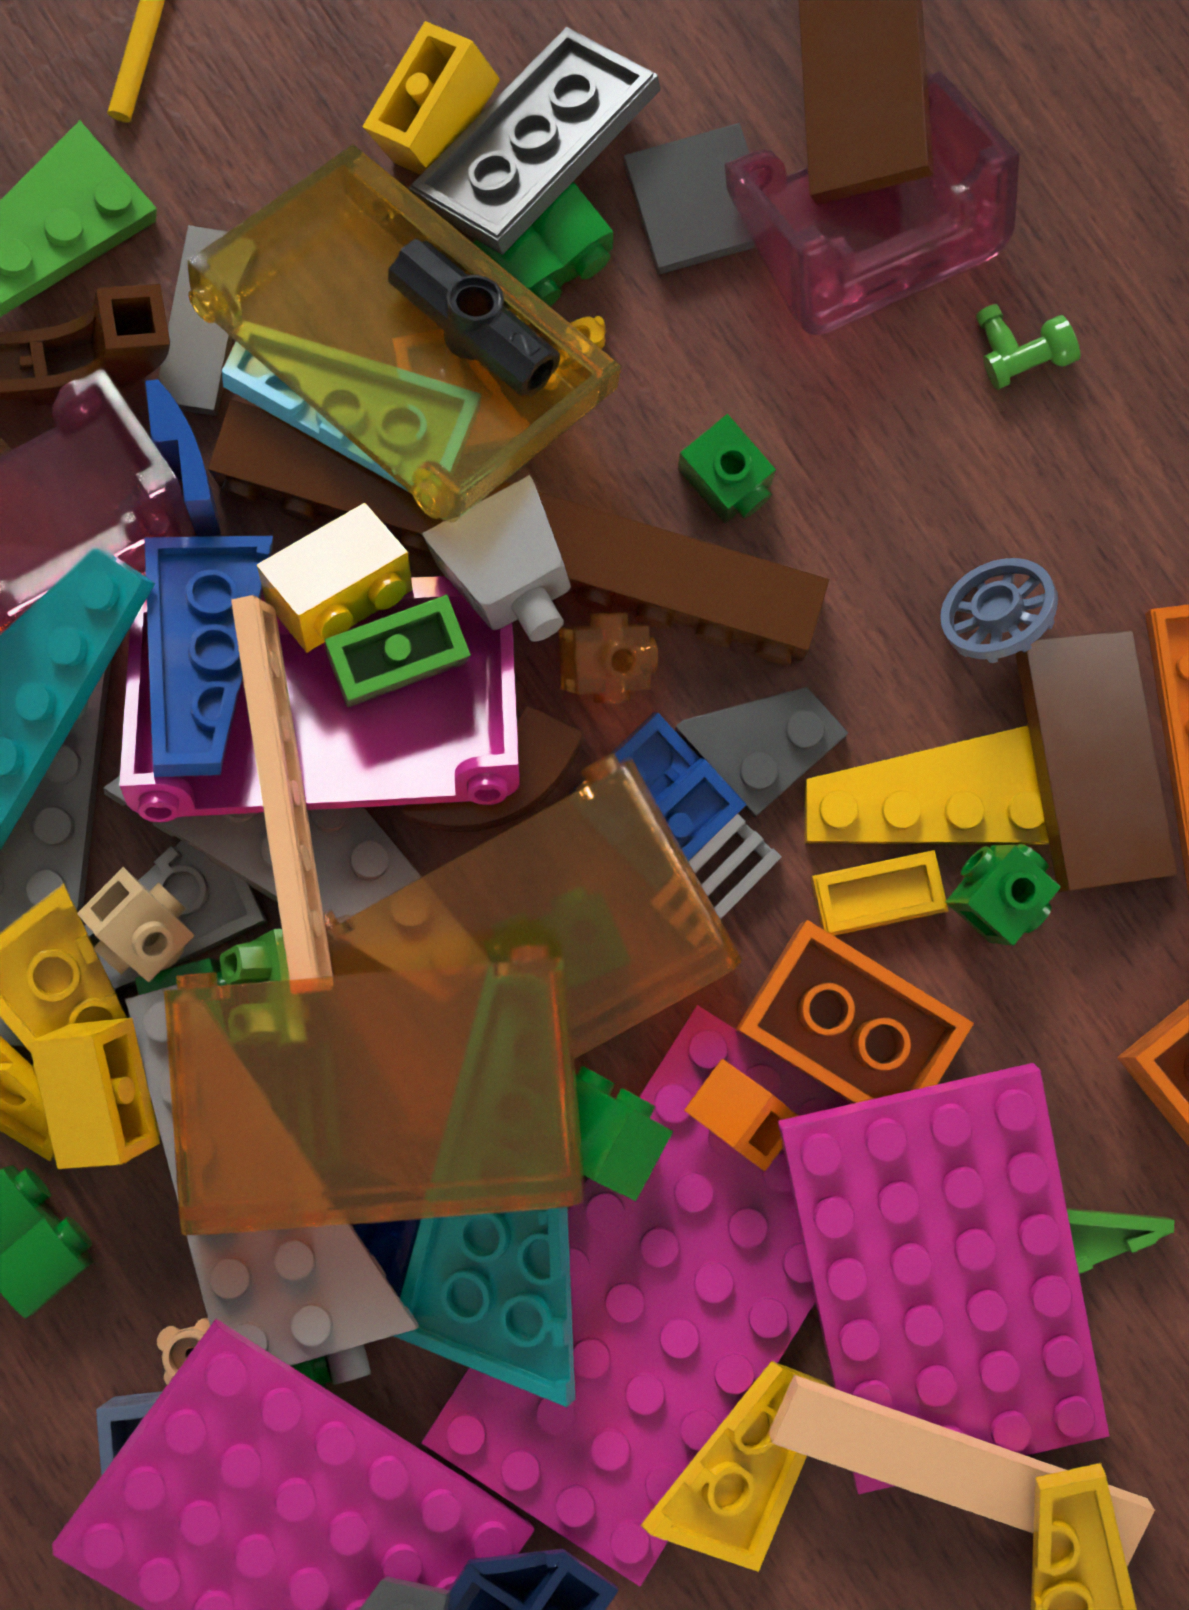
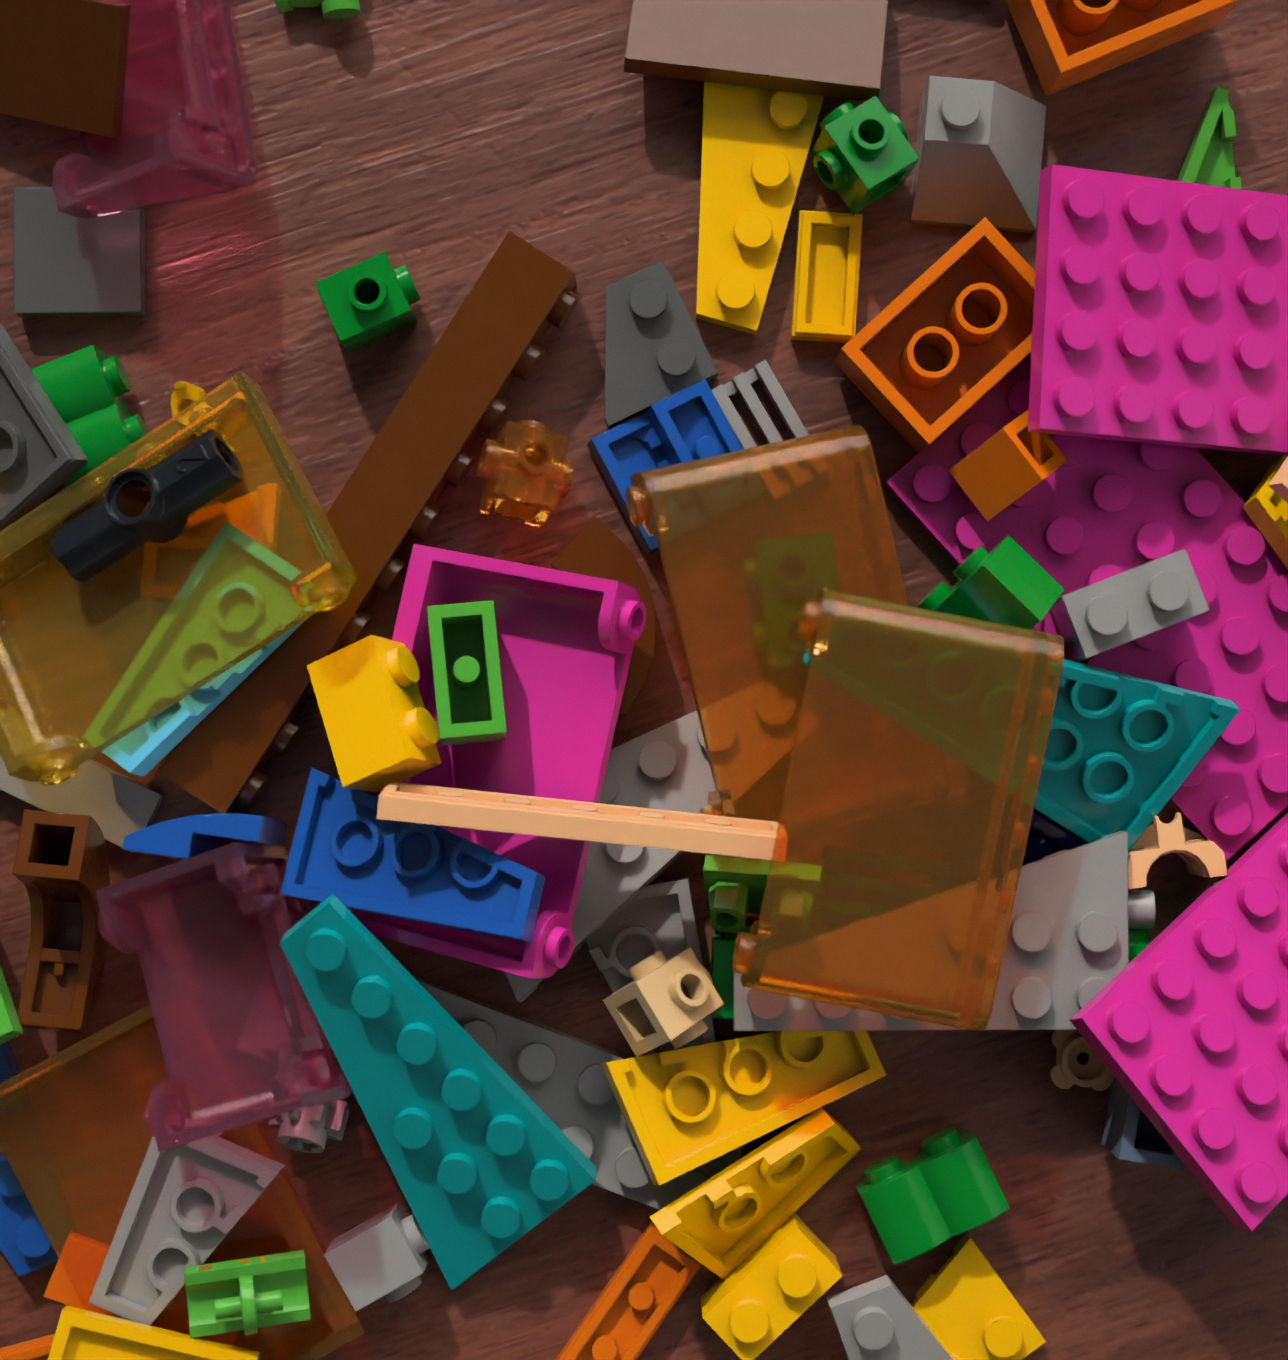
camera: 75 degrees left, 5 degrees up
yellow brick [29,1017,160,1169] -> none
light grey torso [422,475,571,642] -> none
sand blue wheel [940,558,1058,663] -> none
none -> light grey slope [909,76,1046,233]
none -> light grey brick [1050,549,1209,661]
none -> light nougat piece [1128,812,1227,889]

